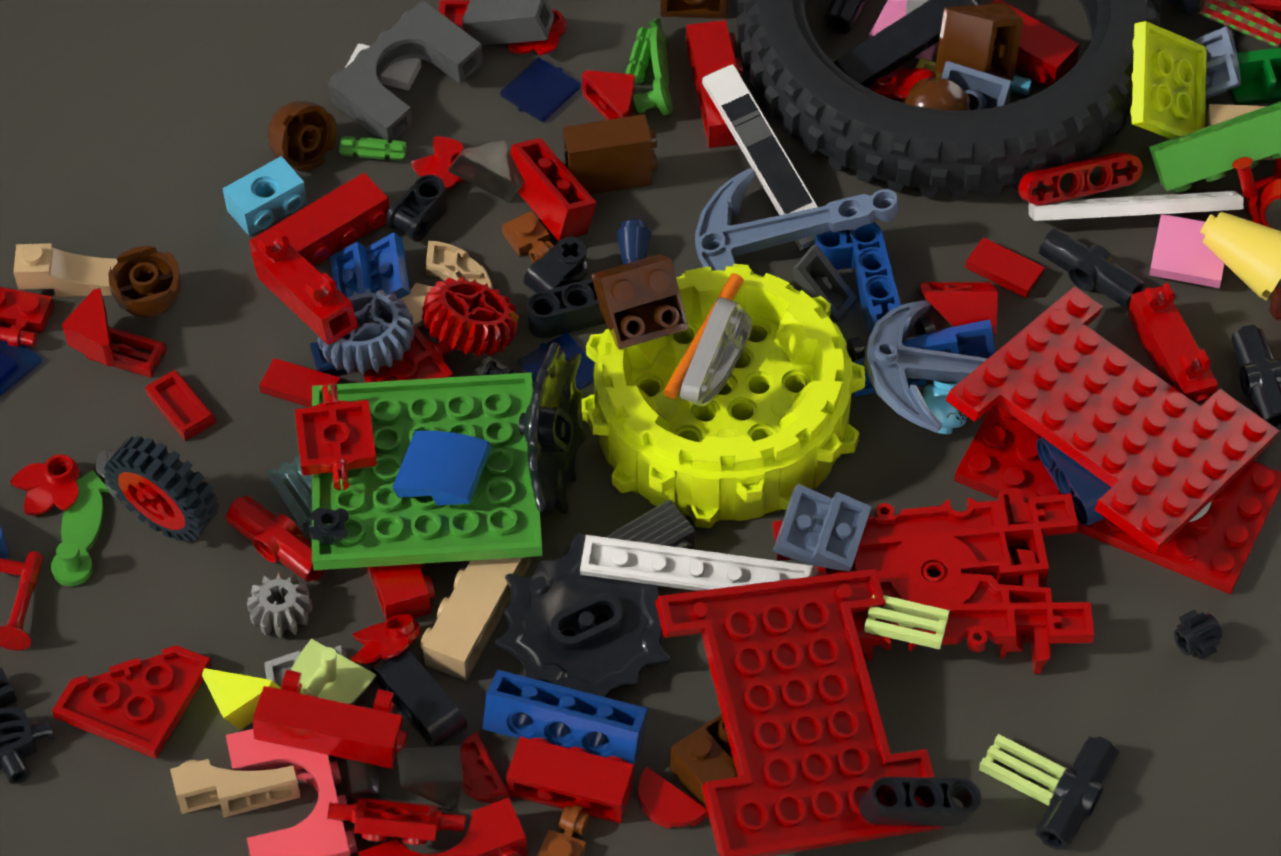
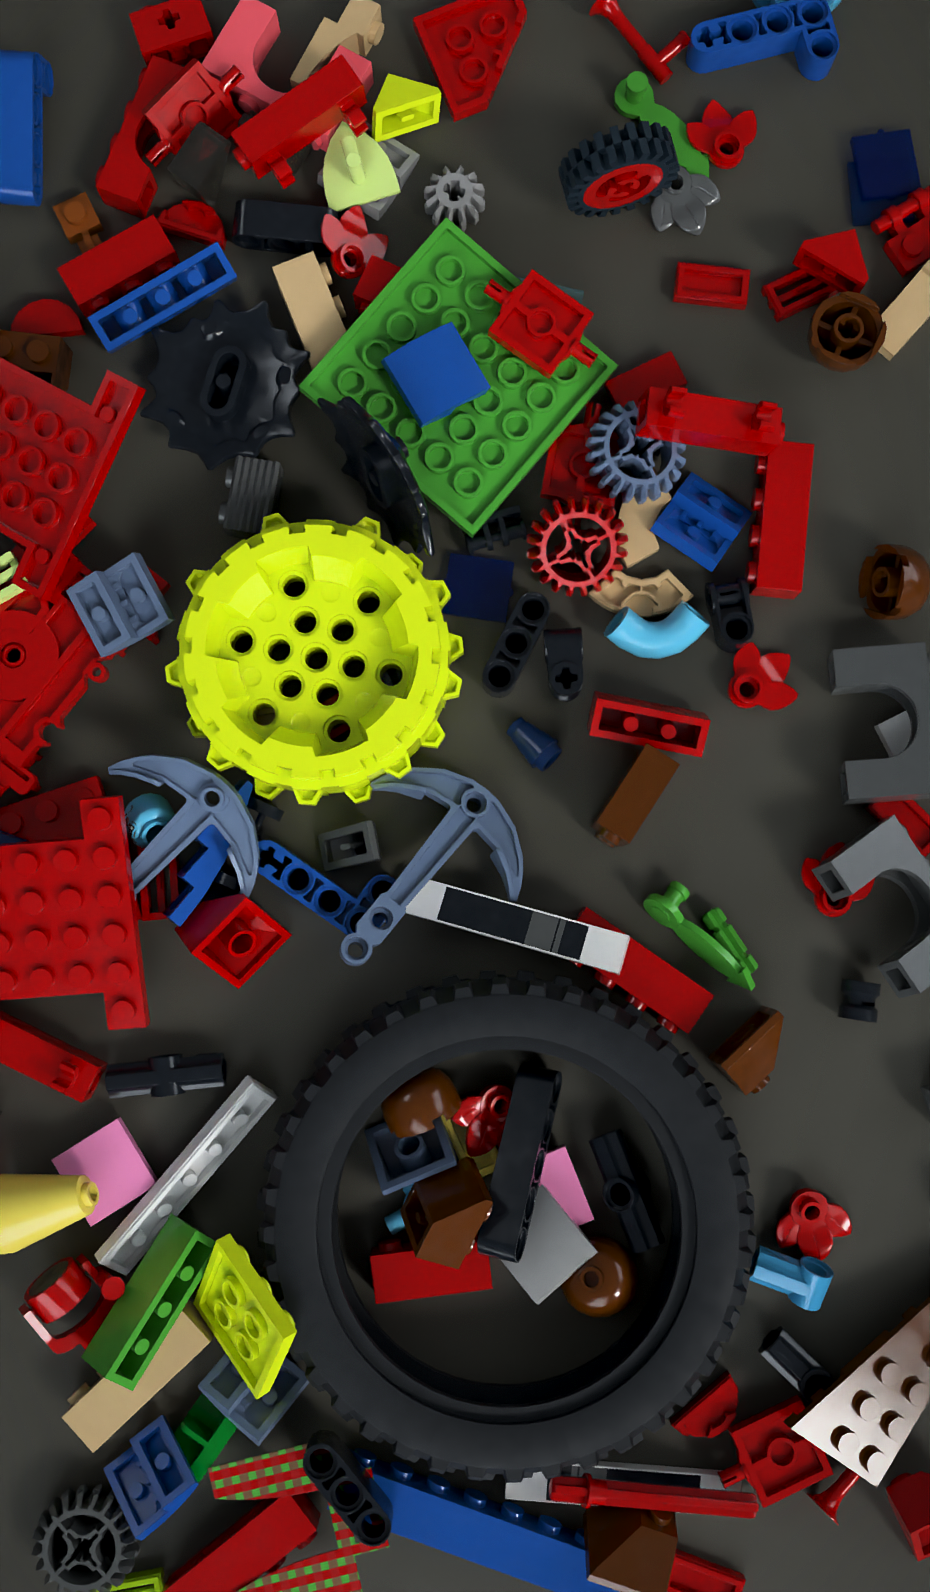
camera: 135 degrees right, 30 degrees up
medium azure brick [223,156,307,236] -> none
red piece [225,495,325,583] -> none
black plate [309,508,349,544] -> none
bright green axle [339,136,407,161] -> none
clear smoke slope [448,139,524,203] -> none
clear blue piece [500,57,581,123] -> none
dark orange plate [501,210,554,263] -> none
white tile [580,535,813,591] -> none
red slope [582,70,635,120] -> none
reddish brown slope [591,254,689,350] -> none
orange bar [663,273,744,399] -> none
light grey beam [680,297,753,406] -> none
red tile [965,237,1045,298] -> none
red beam [1018,152,1143,206] -> none
none -> medium azure cylinder [604,600,710,659]

